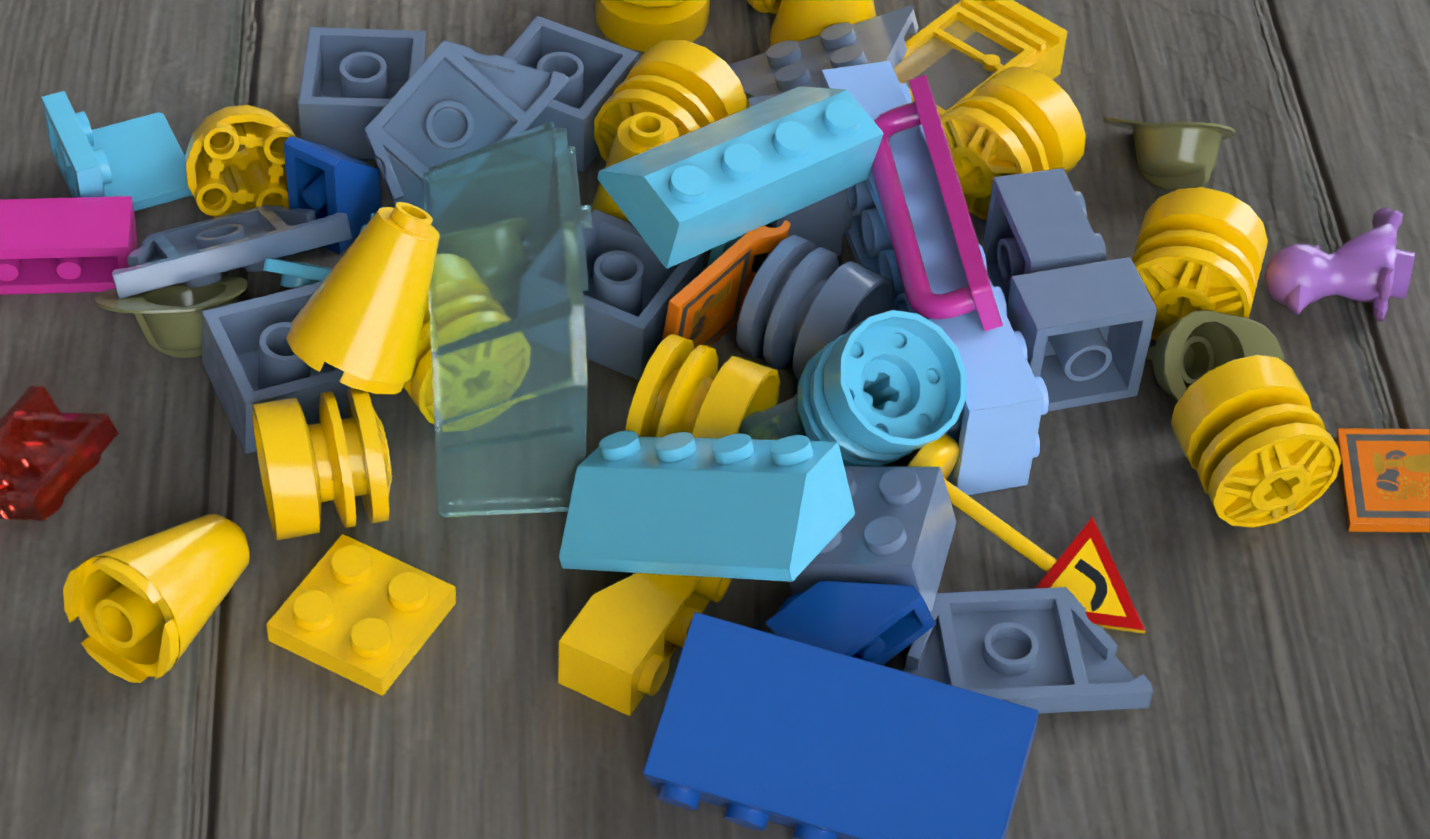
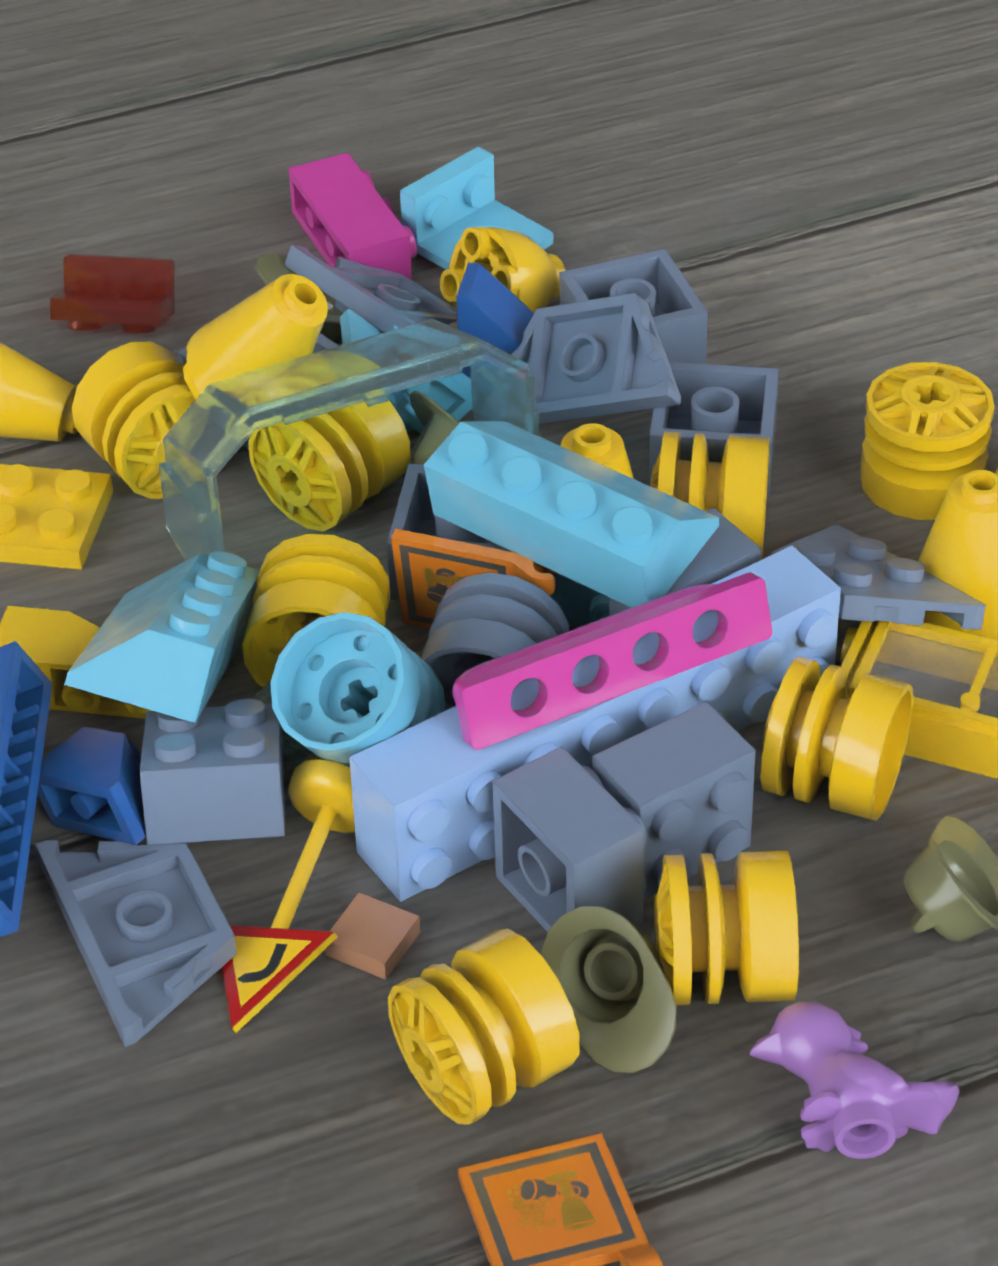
camera: 75 degrees right, 5 degrees down
none -> nougat tile [325,893,420,980]

